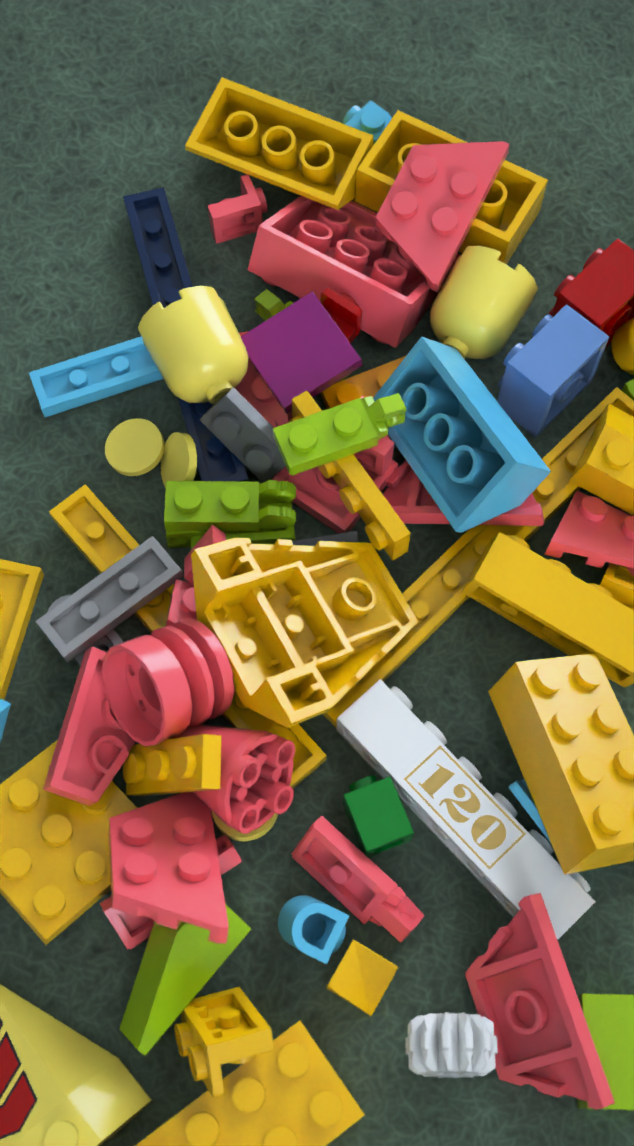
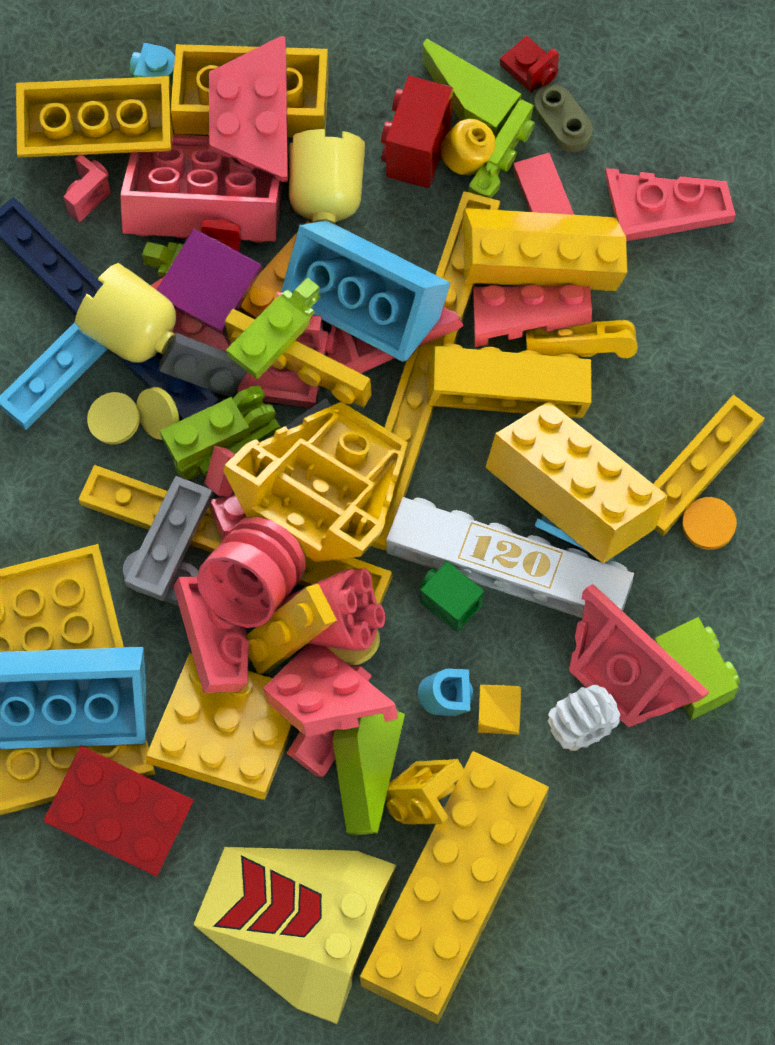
camera: 25 degrees left, 0 degrees up
coral hinge [291,816,424,943] -> none
medium blue brick [497,304,609,438] -> none

